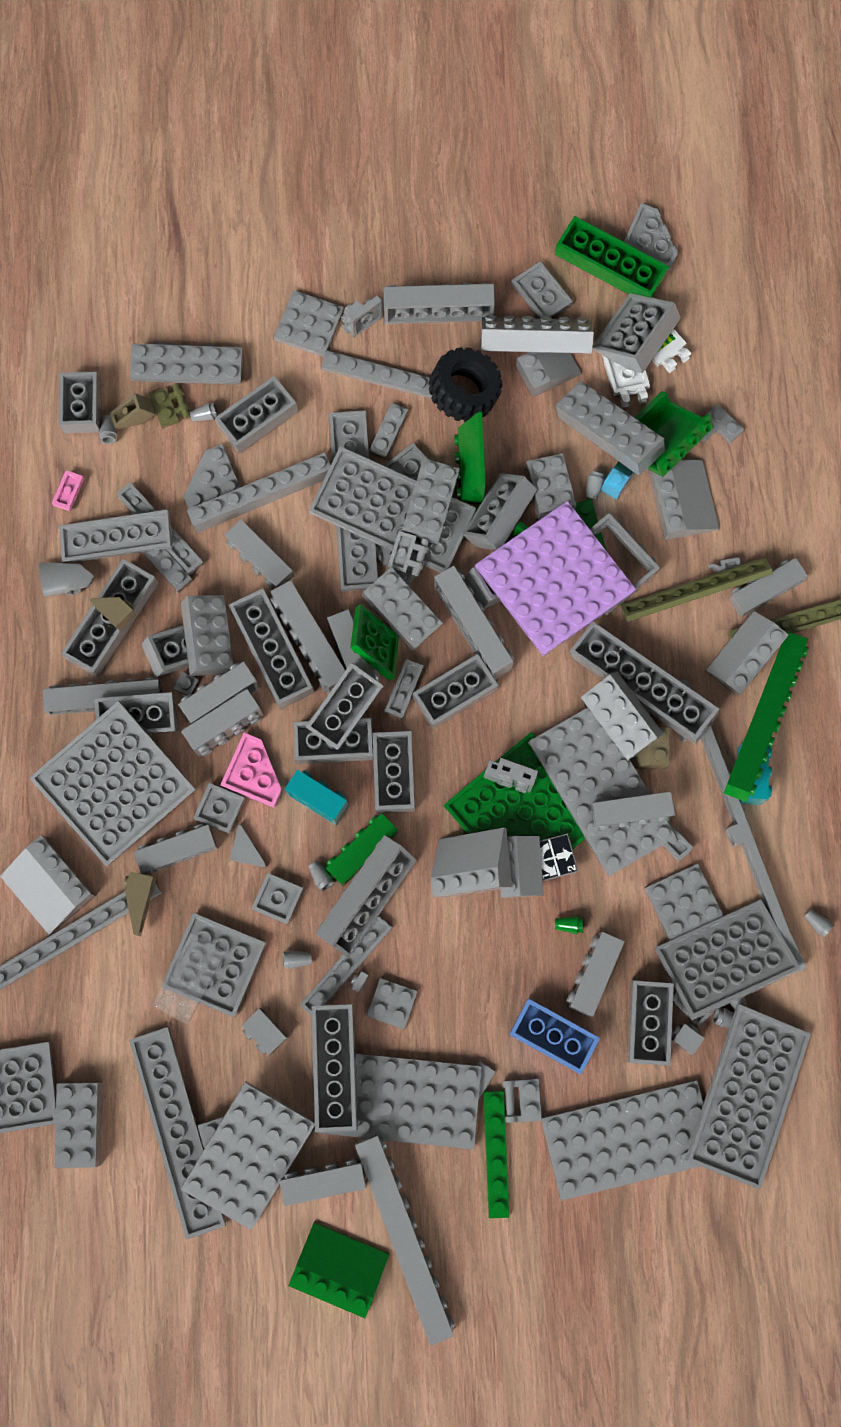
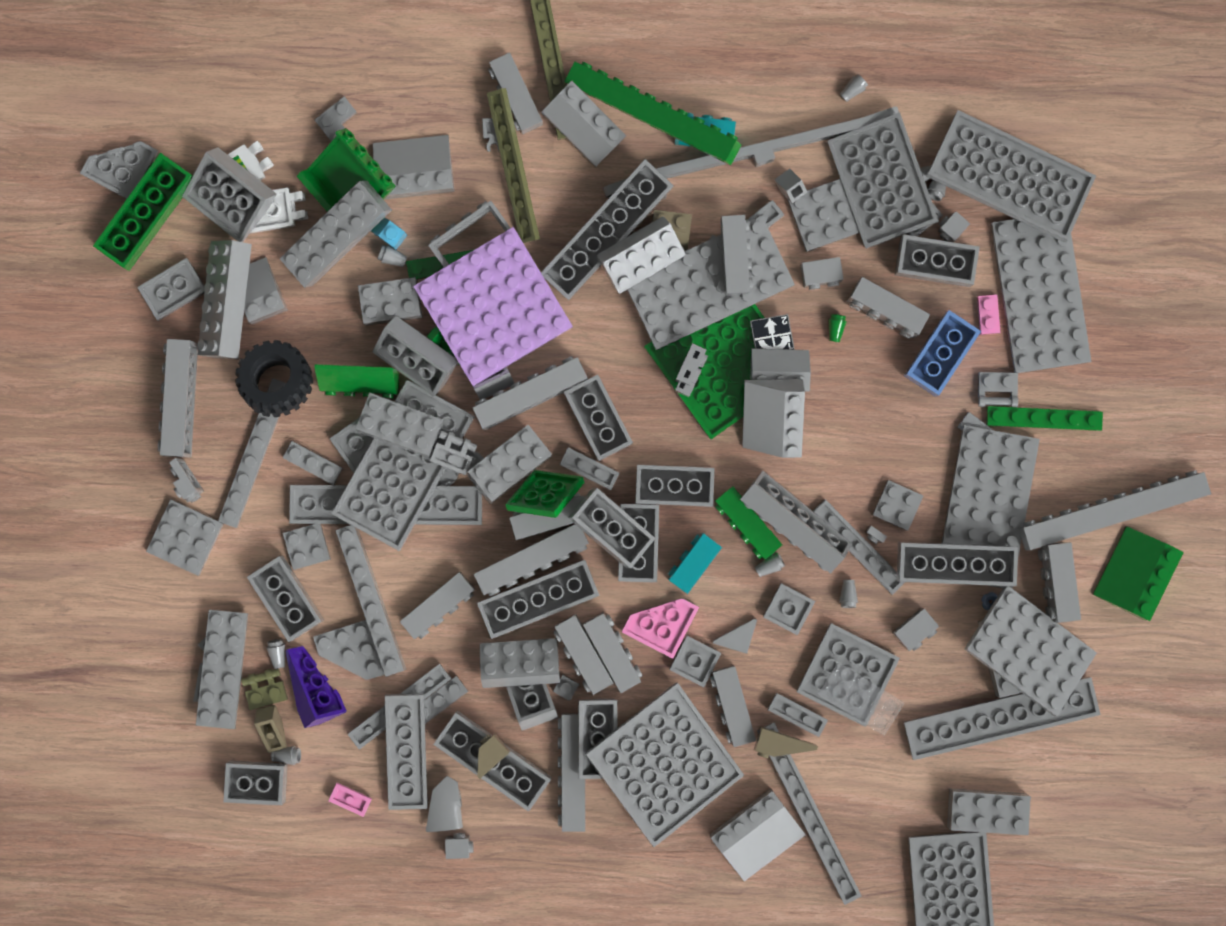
camera: 85 degrees left, 10 degrees up
none -> light grey plate [283,524,331,570]
none -> dark purple wedge [285,646,347,729]
none -> light grey brick [445,833,474,859]
none -> light grey plate [767,693,828,737]
none -> light grey brick [774,168,807,203]
none -> light grey brick [800,257,844,290]
none -> bright pink plate [977,295,1000,335]
none -> sand blue plate [981,592,997,610]

